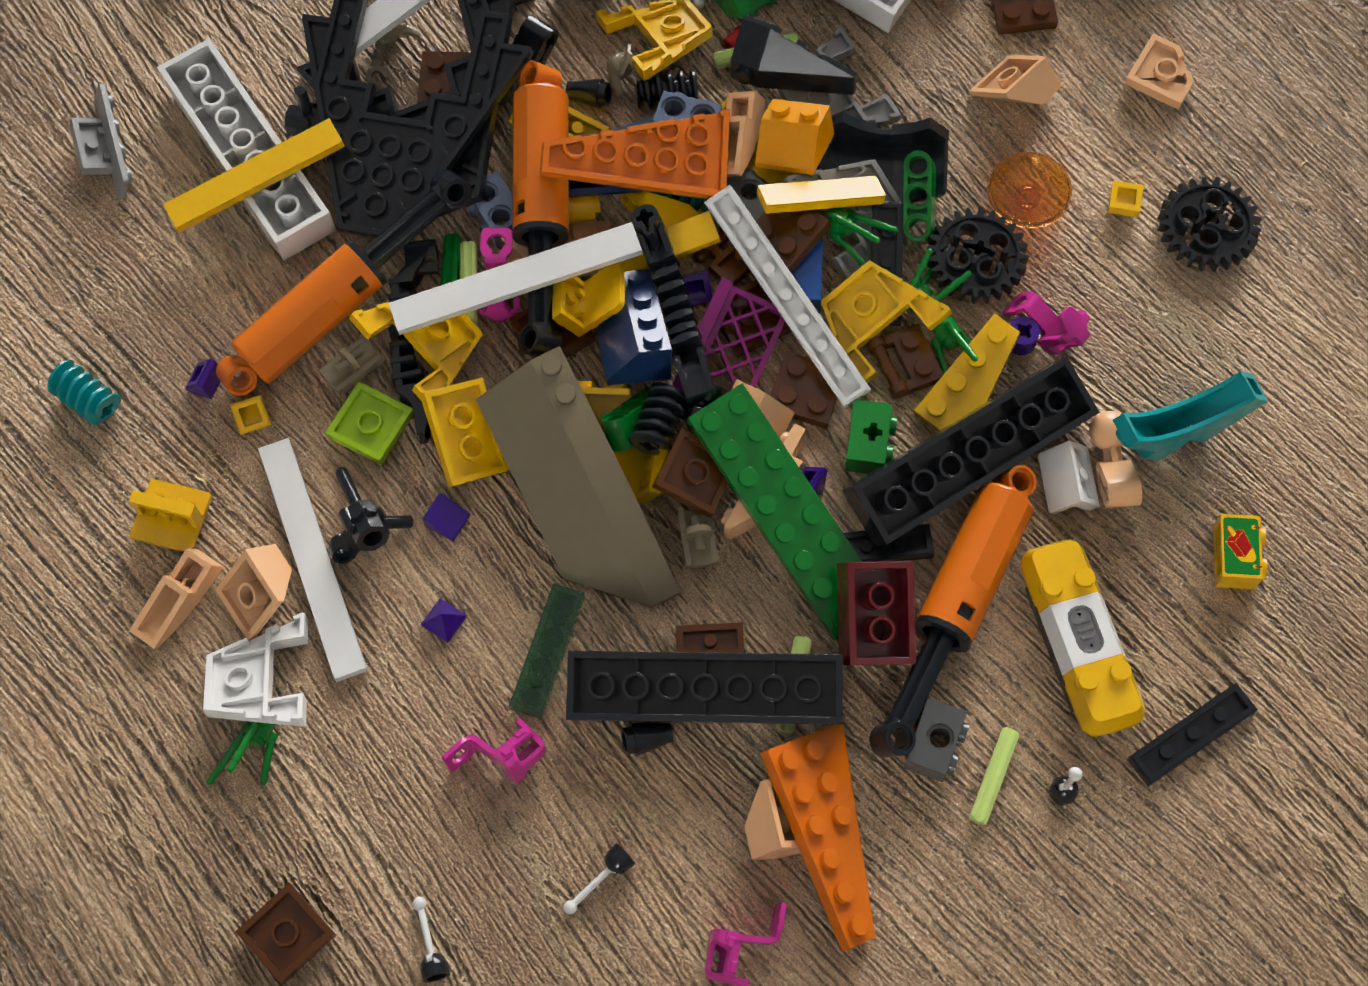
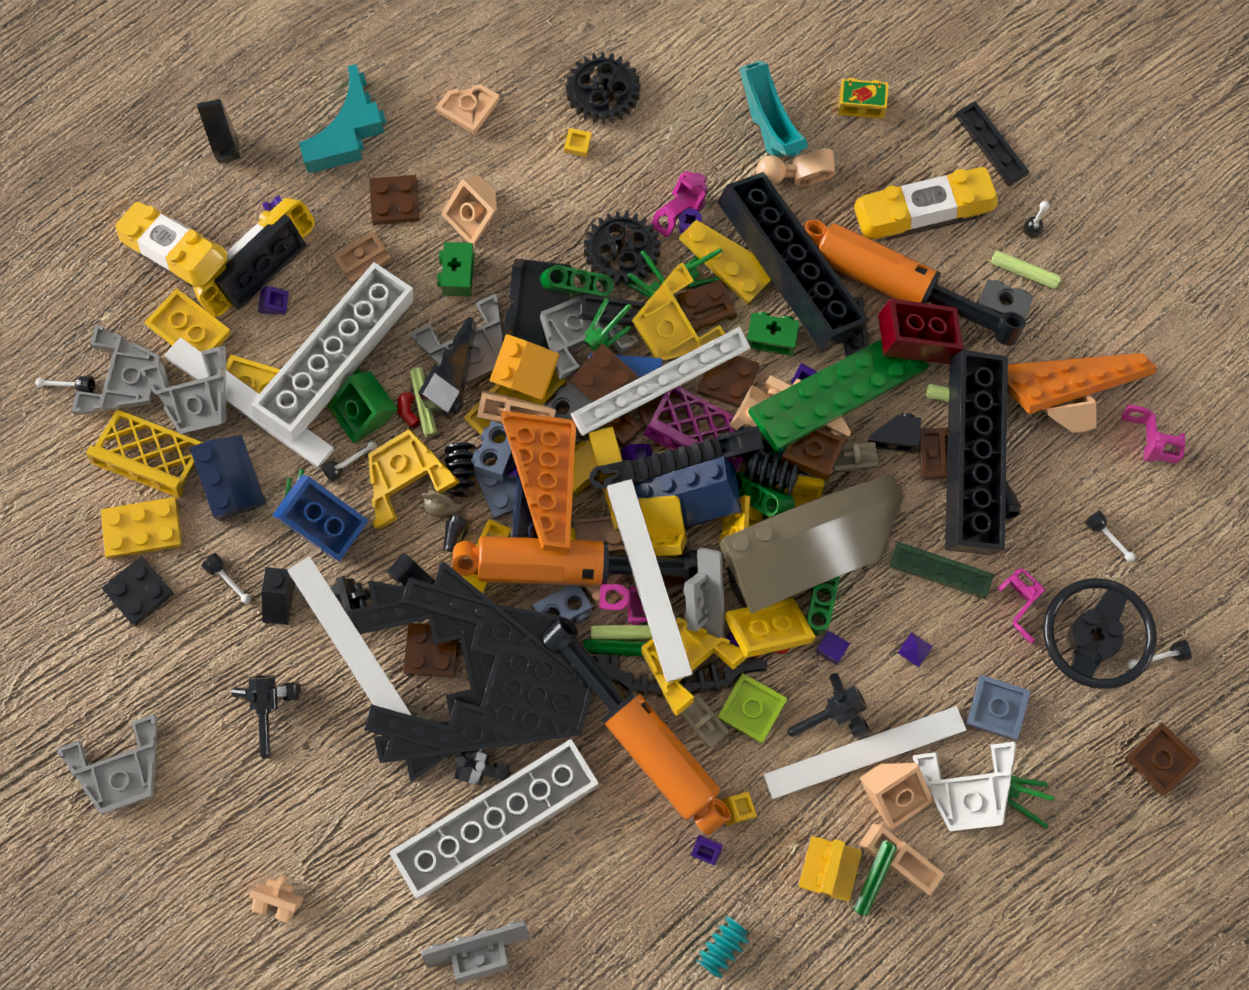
camera: 90 degrees left, 5 degrees up
yellow tile [163,118,345,233] -> none
tile [757,176,886,214] -> none
clear orange piece [987,152,1072,228] -> none
white panel [1038,441,1100,514] -> none
none -> green brick [437,242,475,297]
none -> light grey bracket [684,548,725,639]
none -> green beam [806,576,840,635]
none -> green axle [854,840,897,916]
none -> black slope [867,413,921,453]
none -> sand blue plate [966,675,1031,741]
none -> black piece [1043,578,1157,689]

